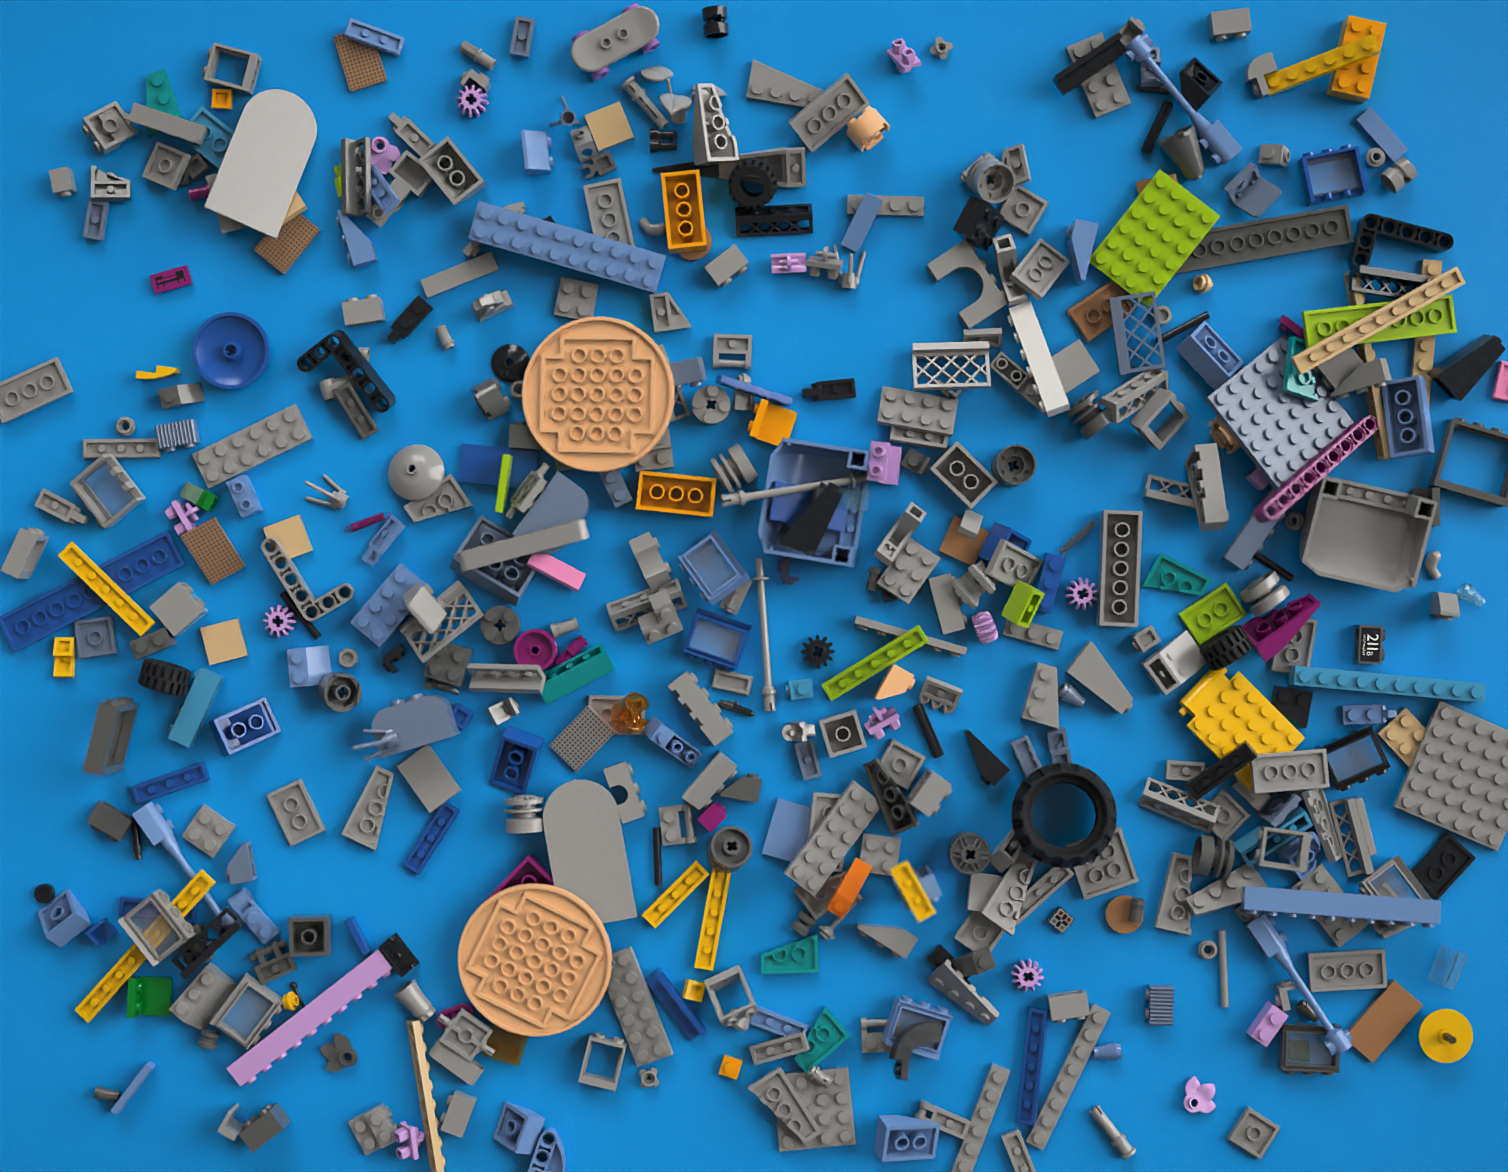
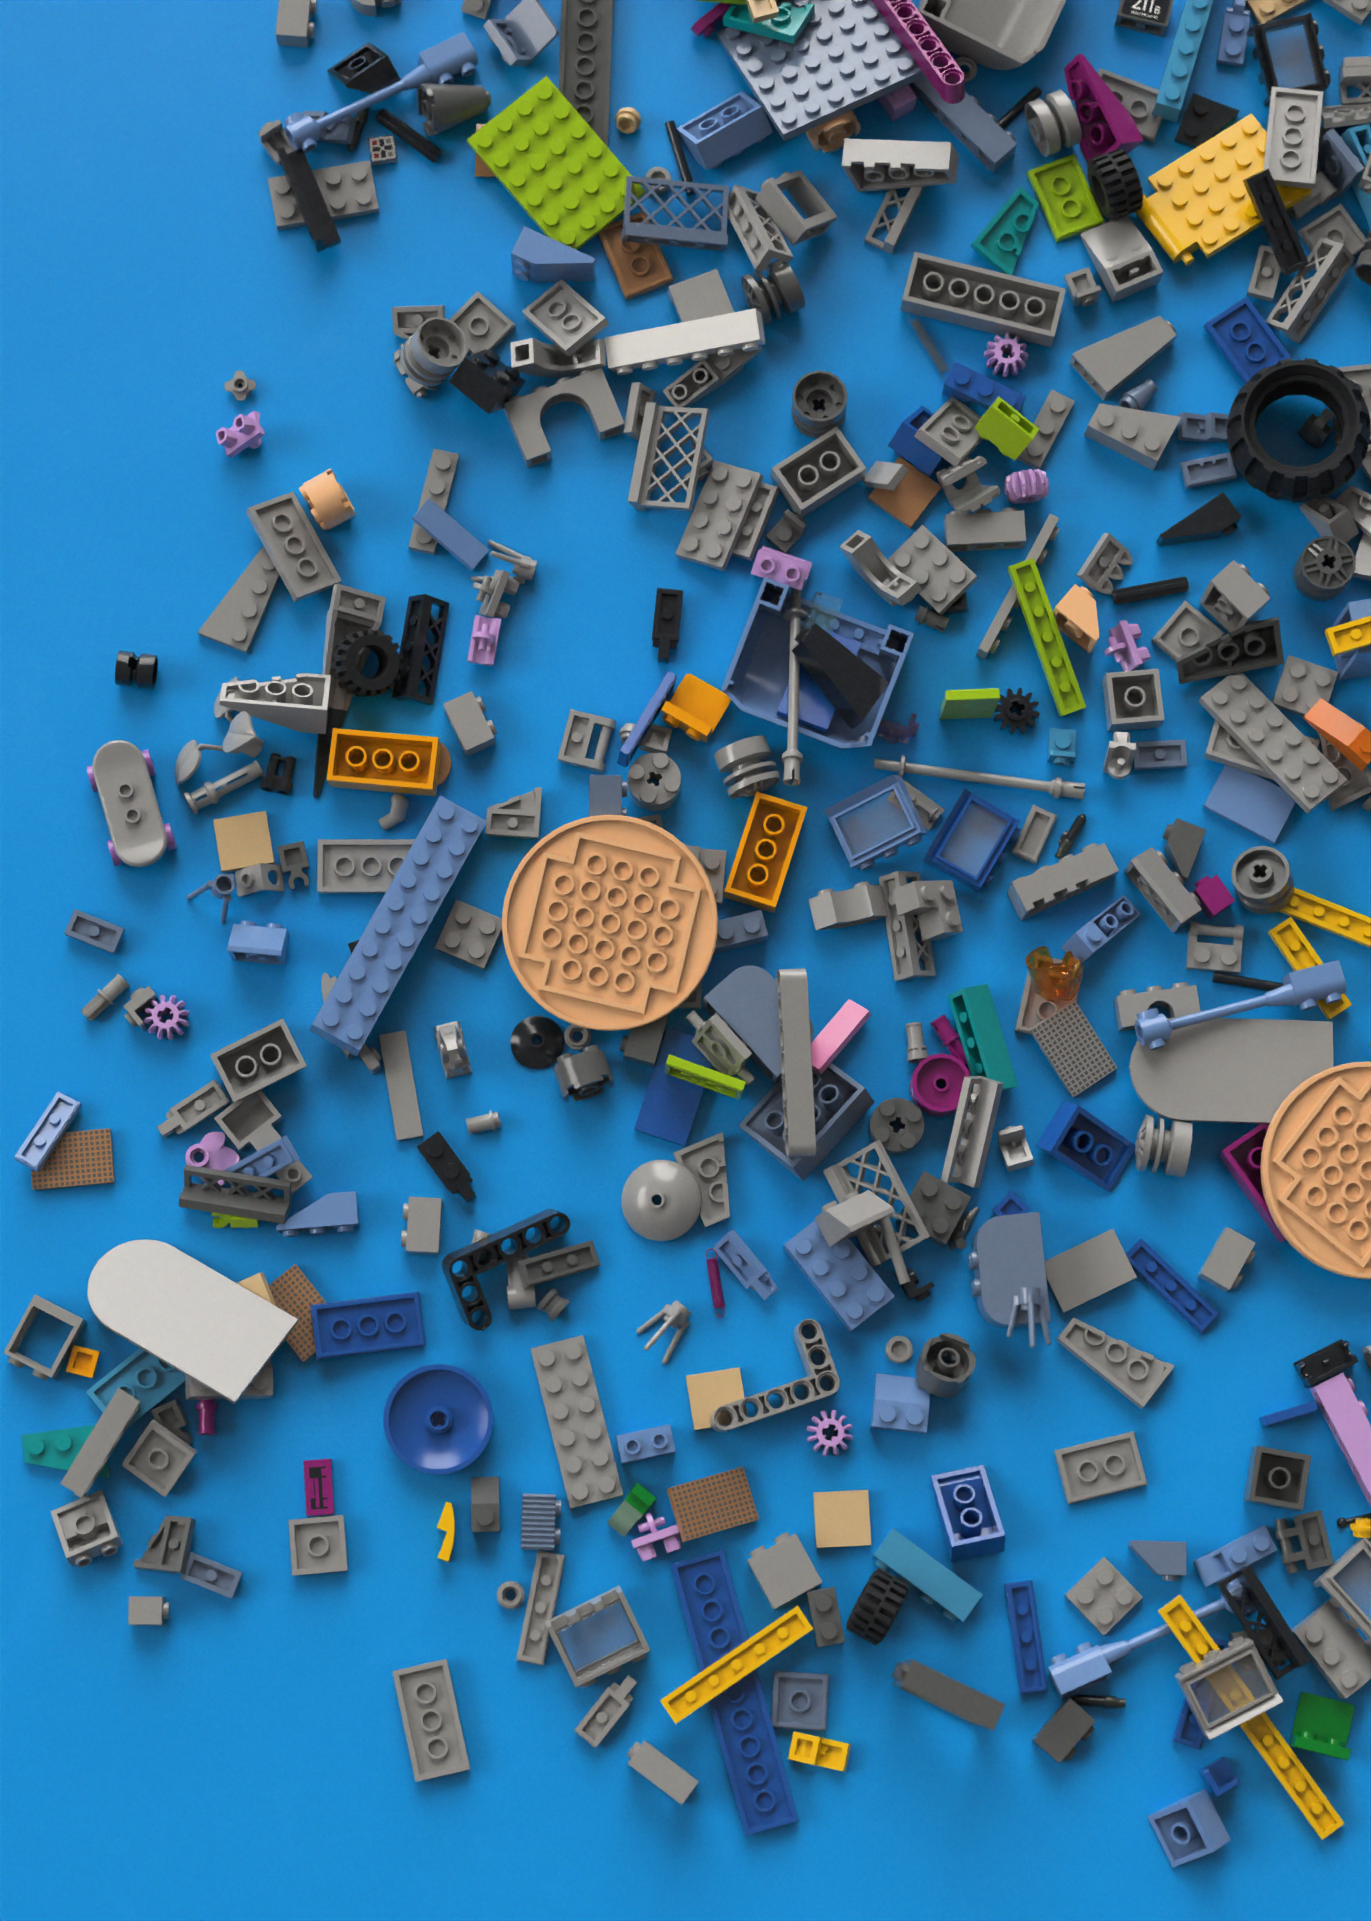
camera: 90 degrees left, 10 degrees down
black tile [34,883,55,903] -> none
black bar [280,591,322,640] -> none
none -> light grey plate [288,1515,348,1576]
none -> blue tile [310,1292,426,1360]
none -> tile [368,135,397,166]
none -> dark grey wheel [536,1288,570,1322]
none -> light grey bar [880,1216,910,1284]
none -> lime tile [939,688,1000,720]
none -> medium blue bar [1135,960,1346,1050]
none -> light grey brick [1197,1227,1256,1292]
none -> blue plate [1203,296,1292,384]
none -> dark grey plate [1298,408,1334,449]

